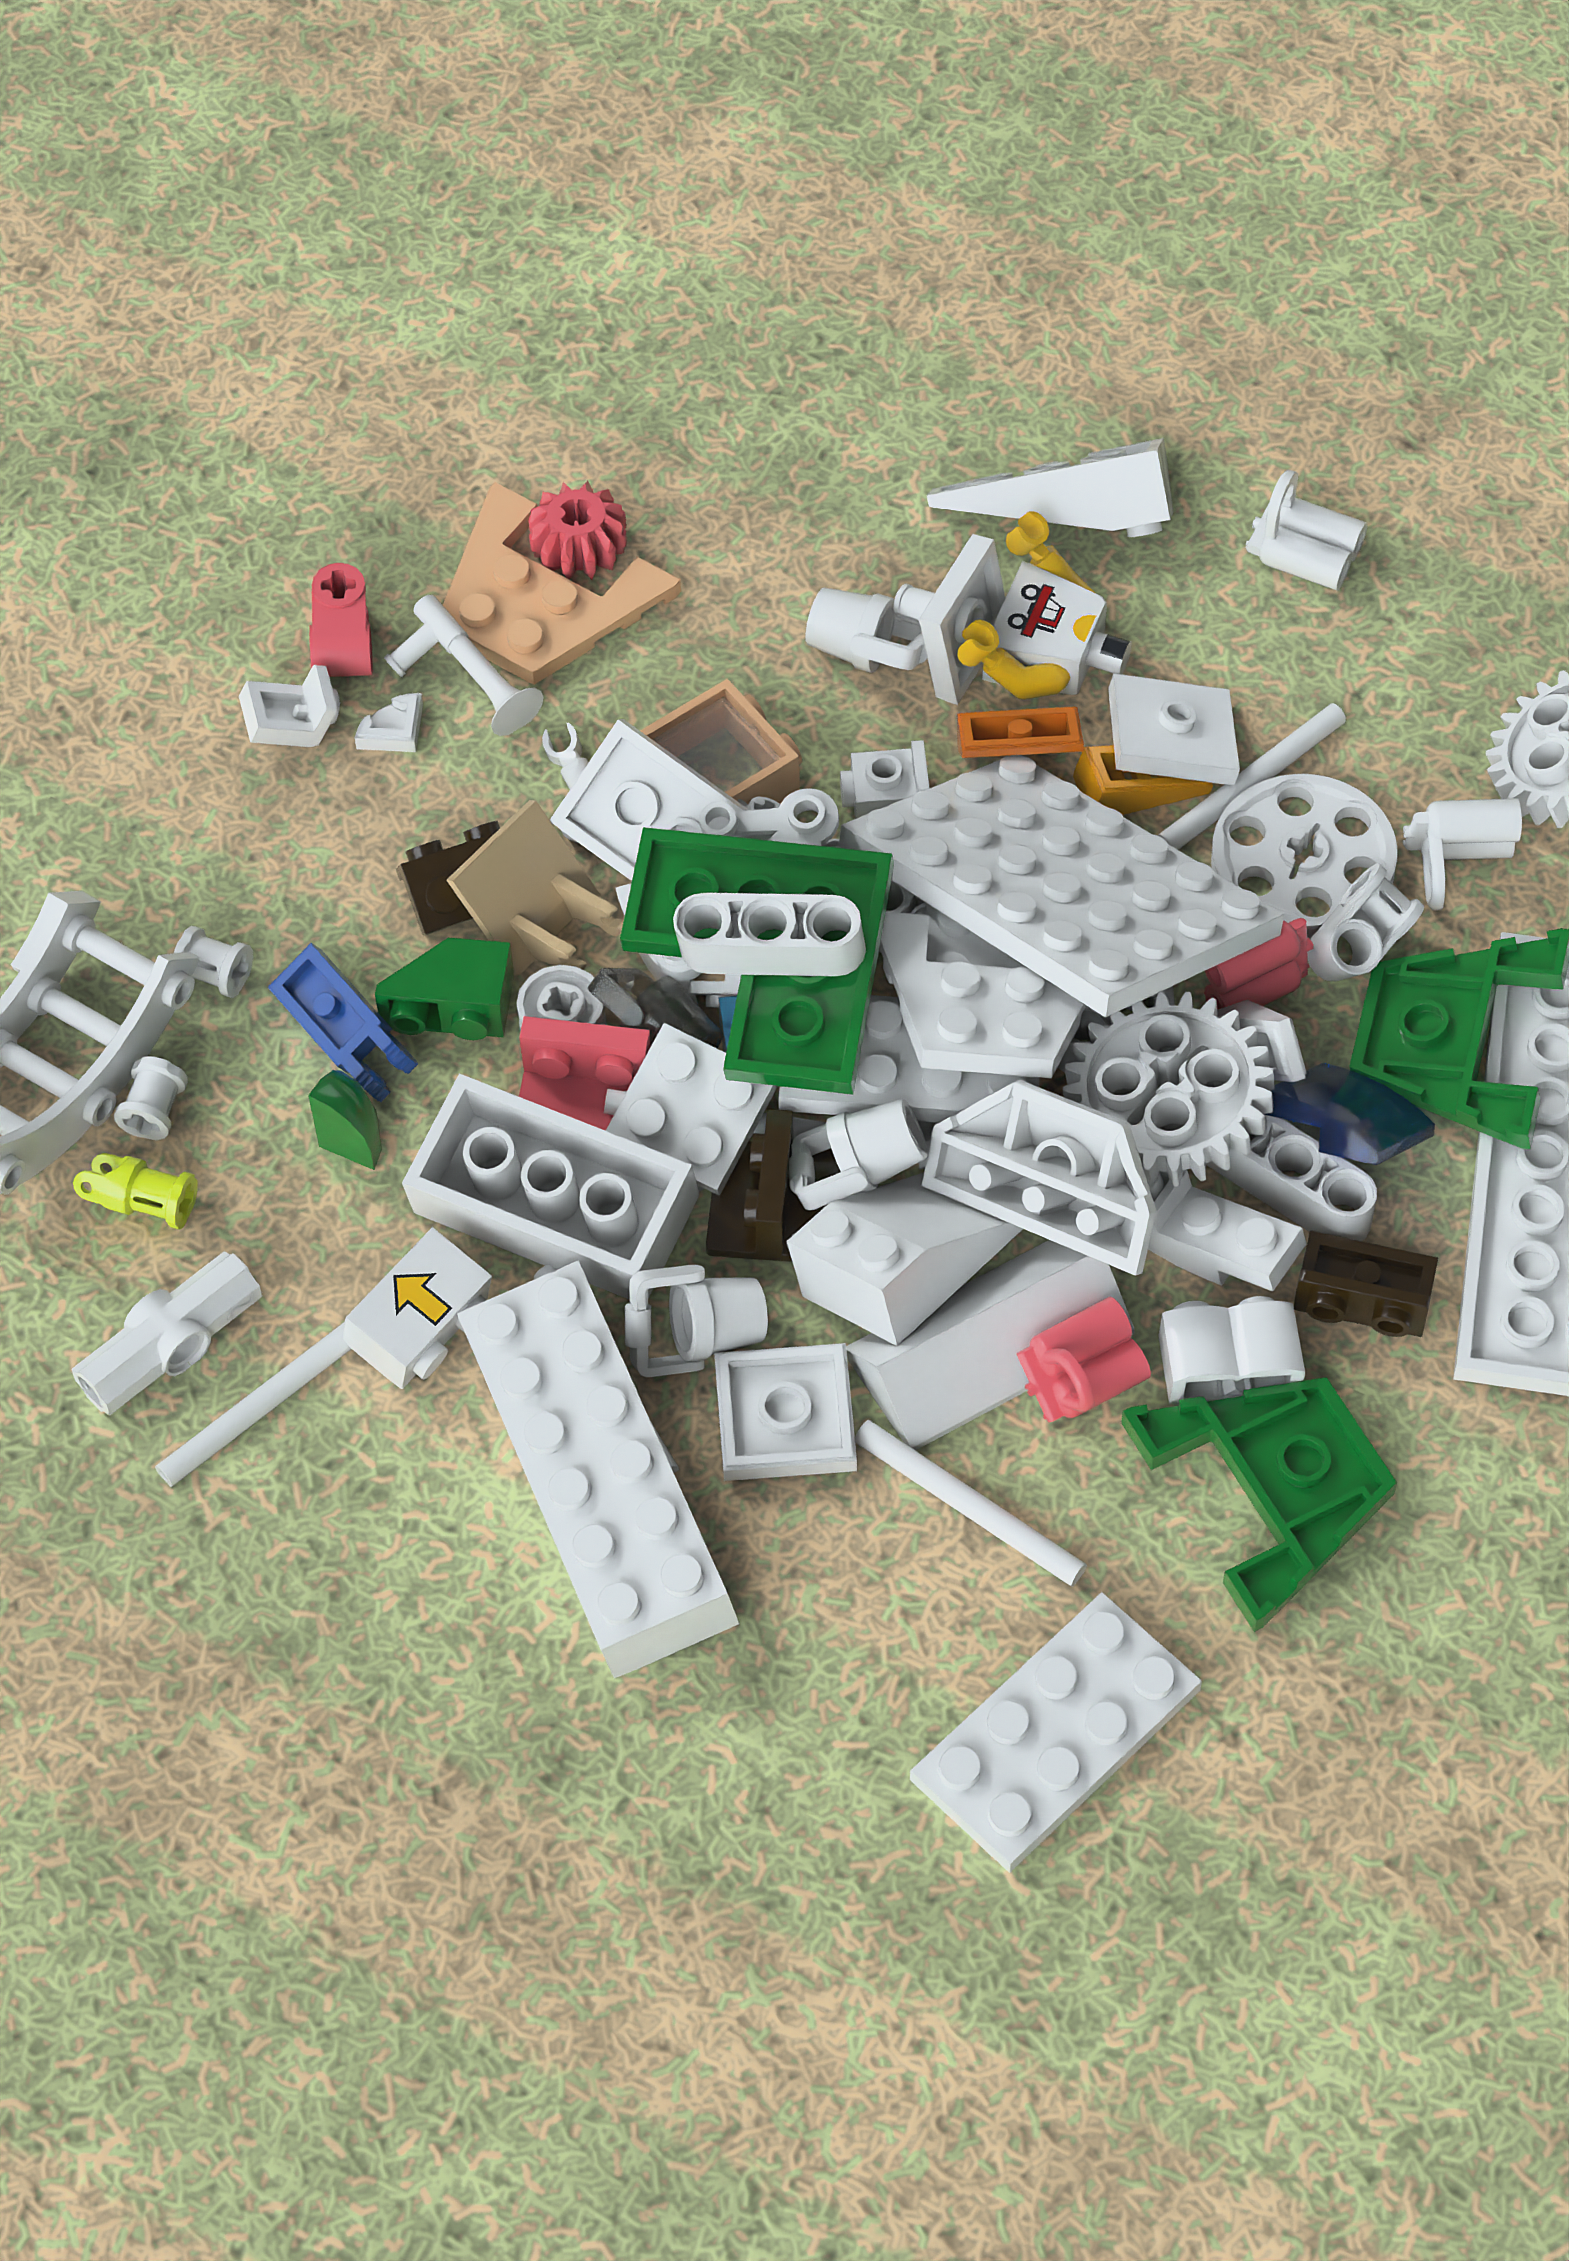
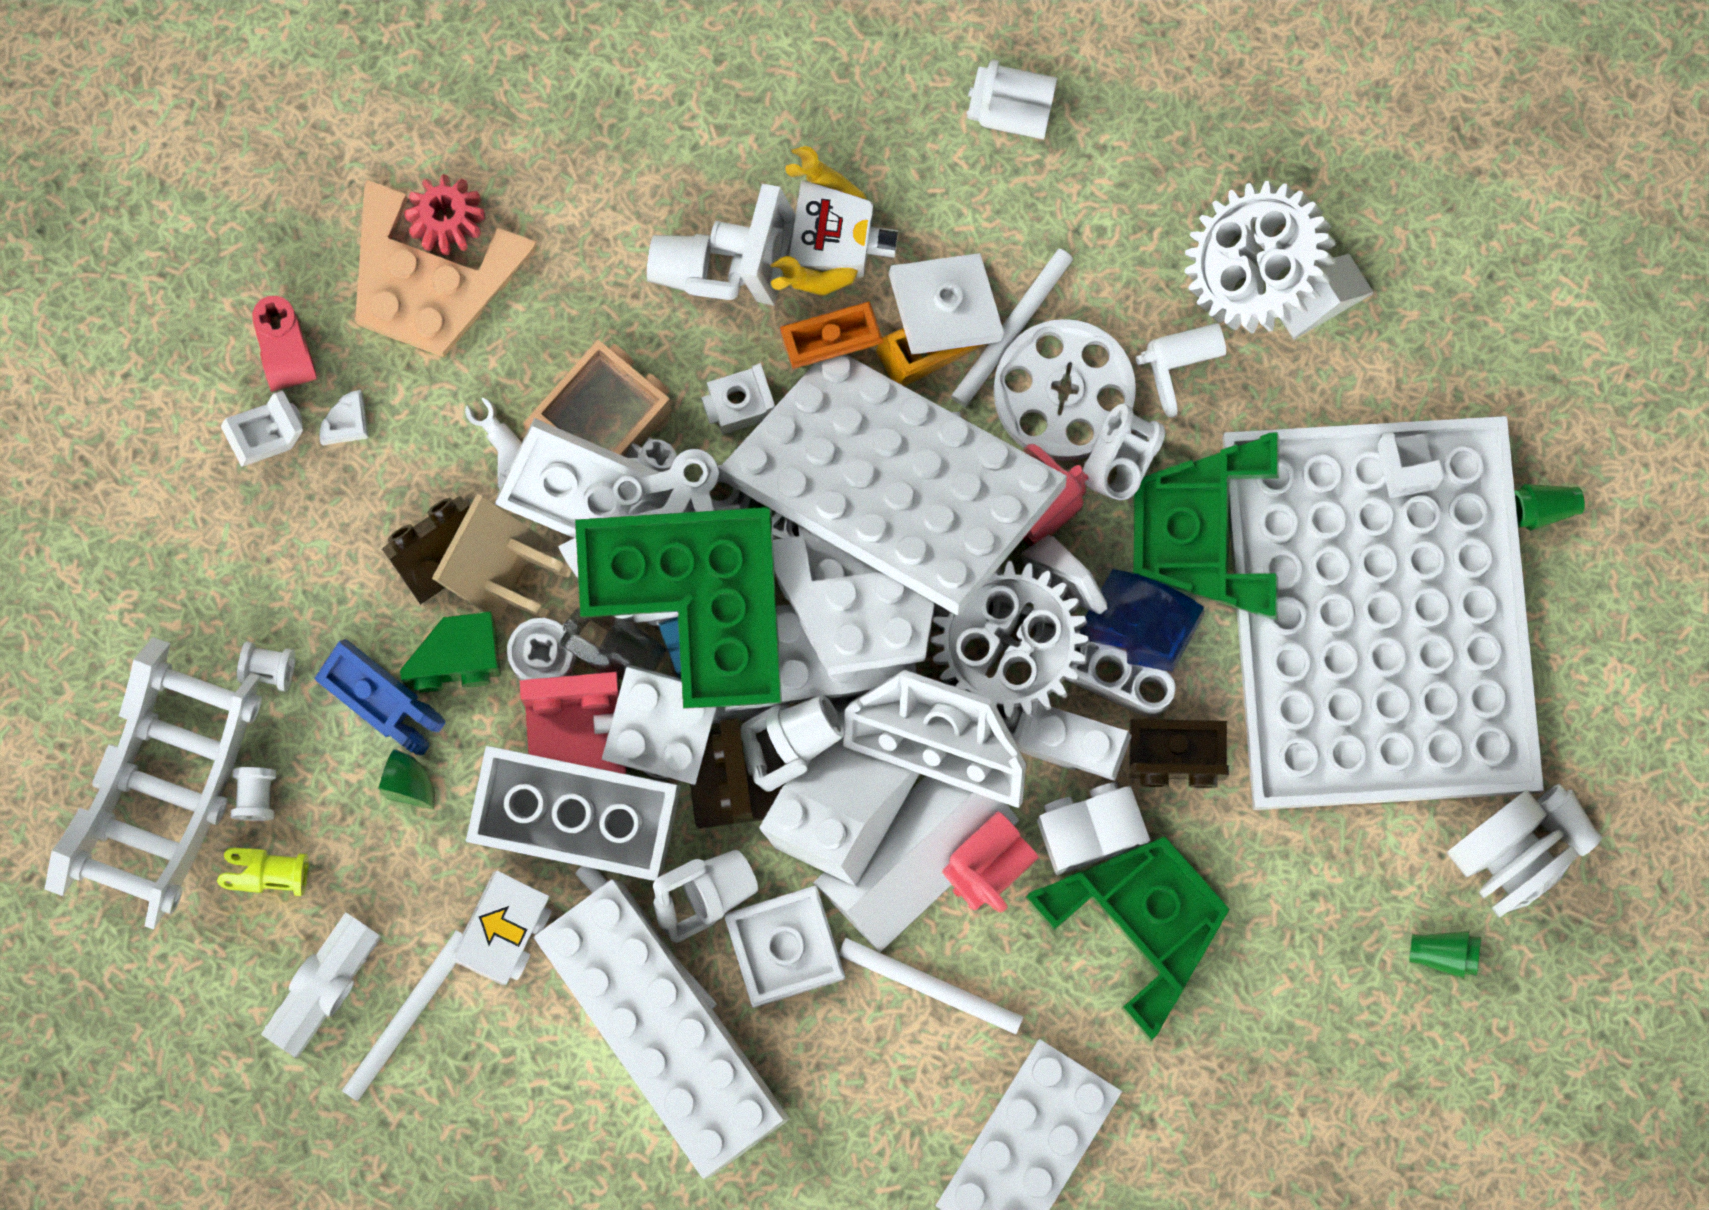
camera: 15 degrees left, 20 degrees up
white piece [384,595,544,736] -> none
white beam [673,893,866,976] -> none
white wedge [927,438,1173,537] -> none

